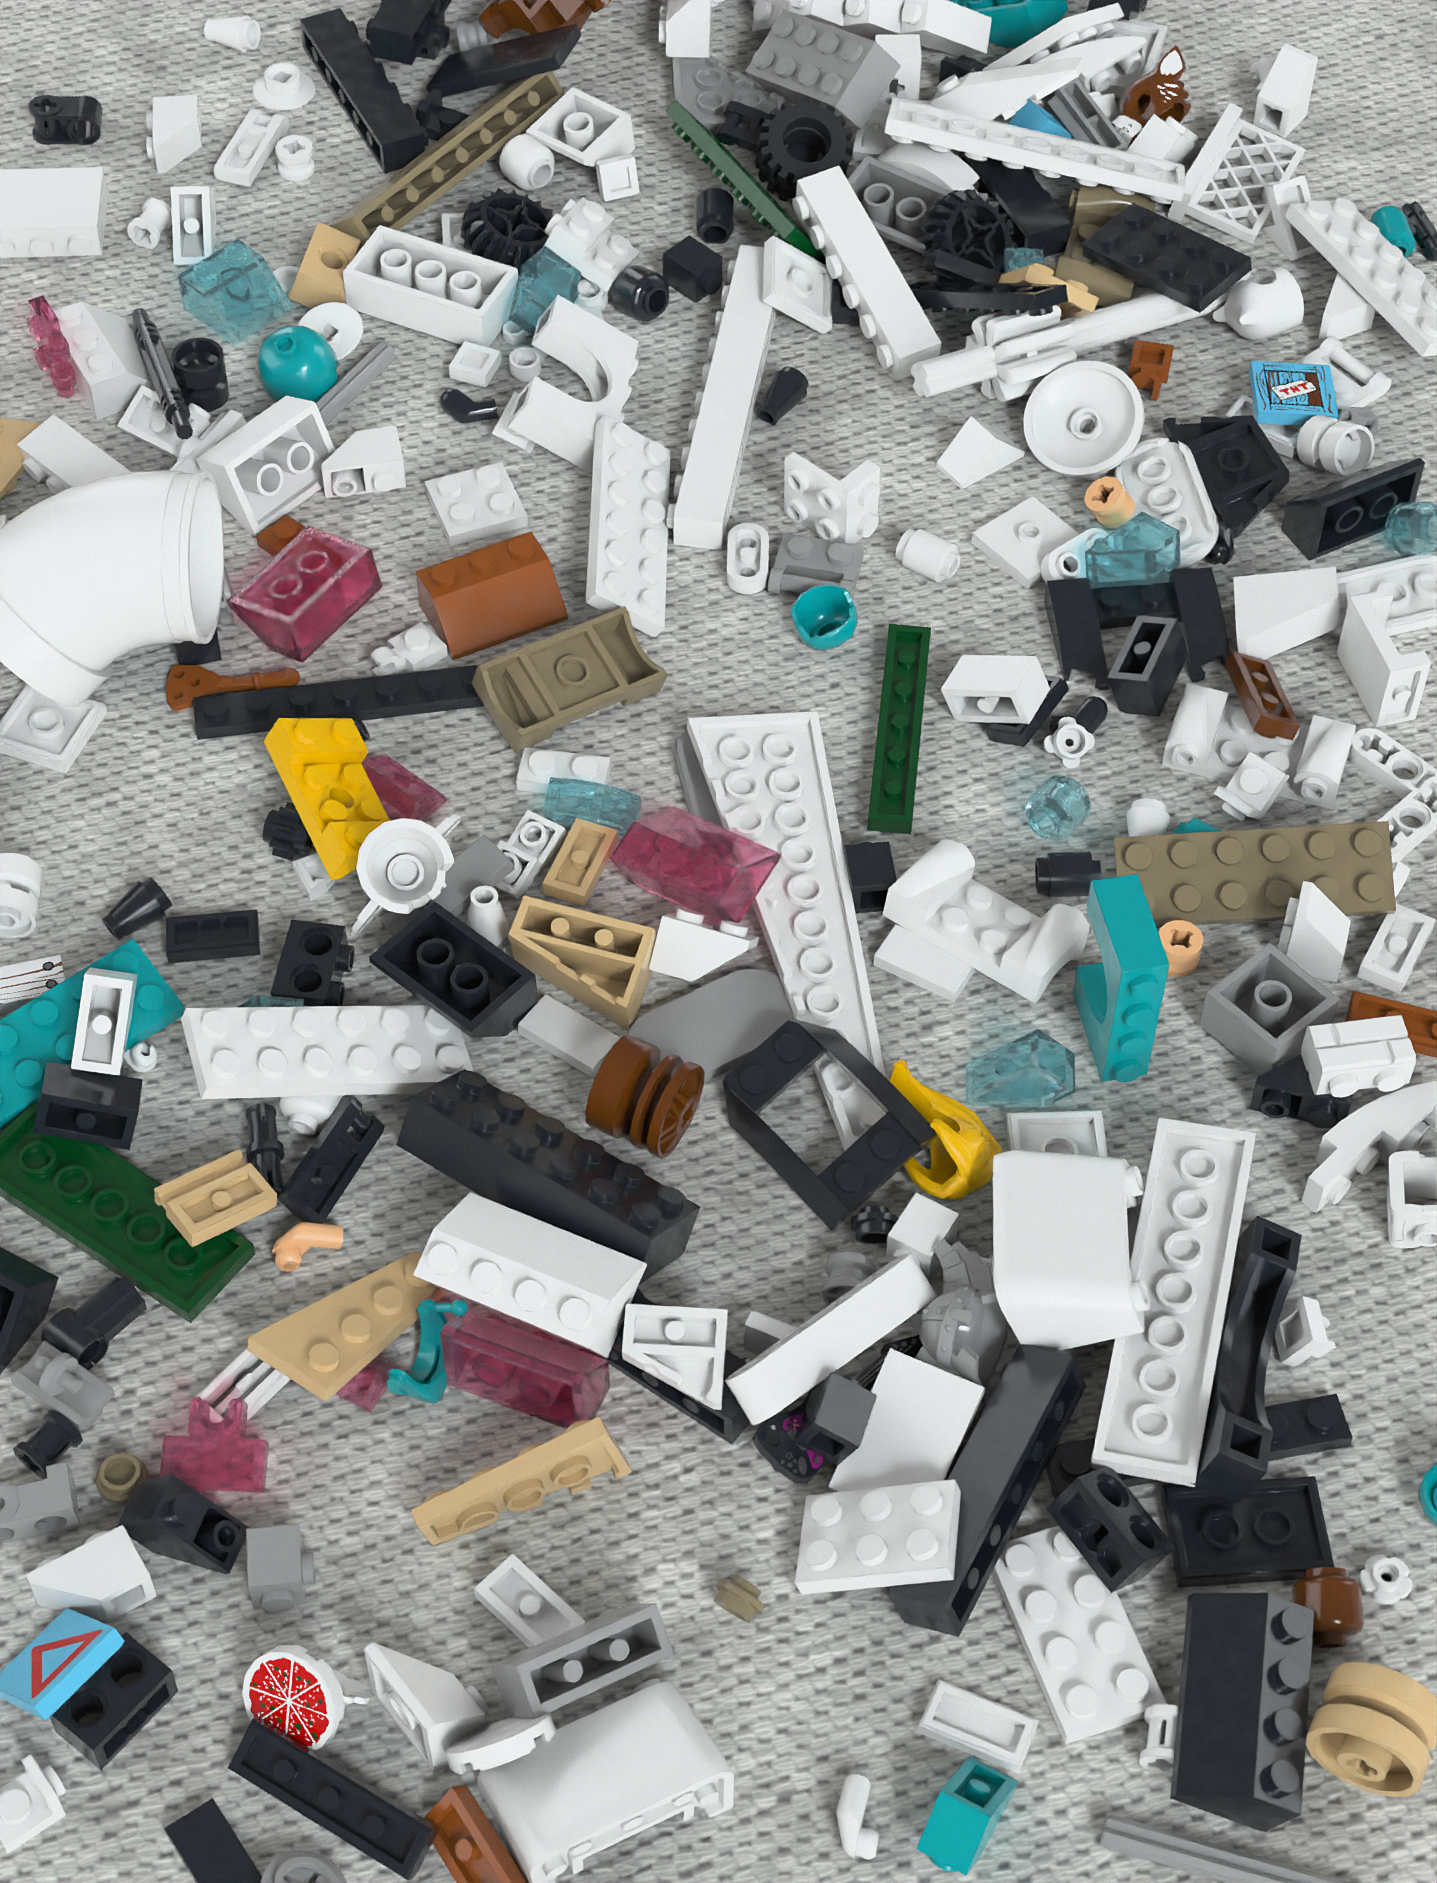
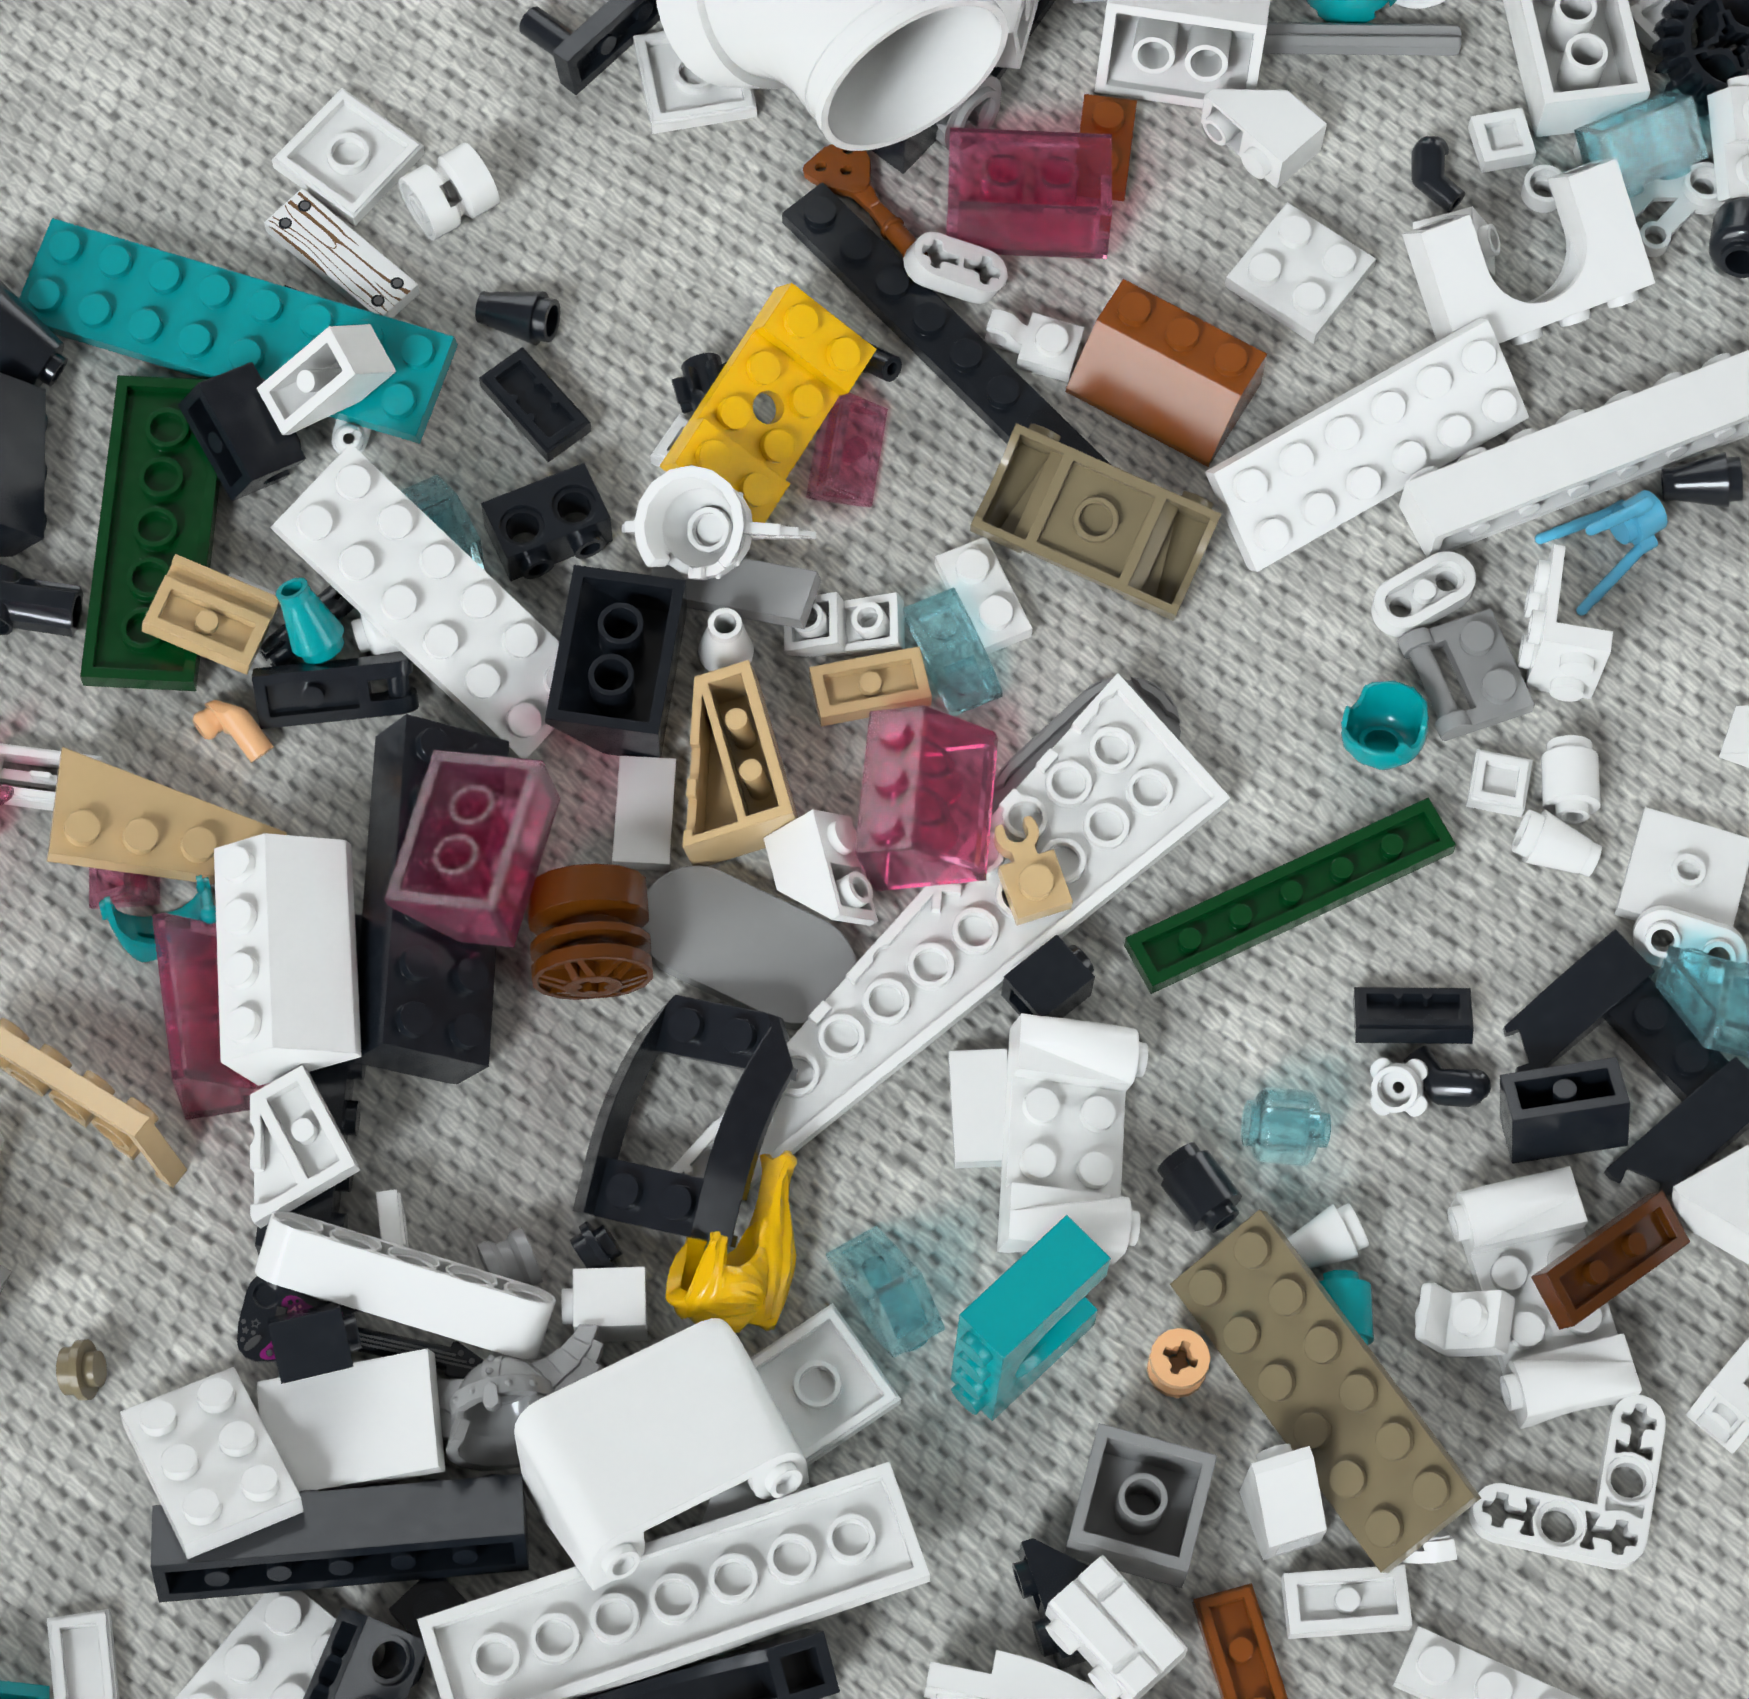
camera: 55 degrees right, 15 degrees up
white brick [941,655,1050,724] -> none
none -> teal cone [276,577,344,664]
none -> clear pink slope [384,750,561,948]
none -> white beam [903,232,1008,304]
none -> tan plate [994,816,1073,926]
none -> white tile [1466,749,1533,817]
none -> white cone [1512,810,1602,877]
none -> medium azure plant [1535,490,1668,616]

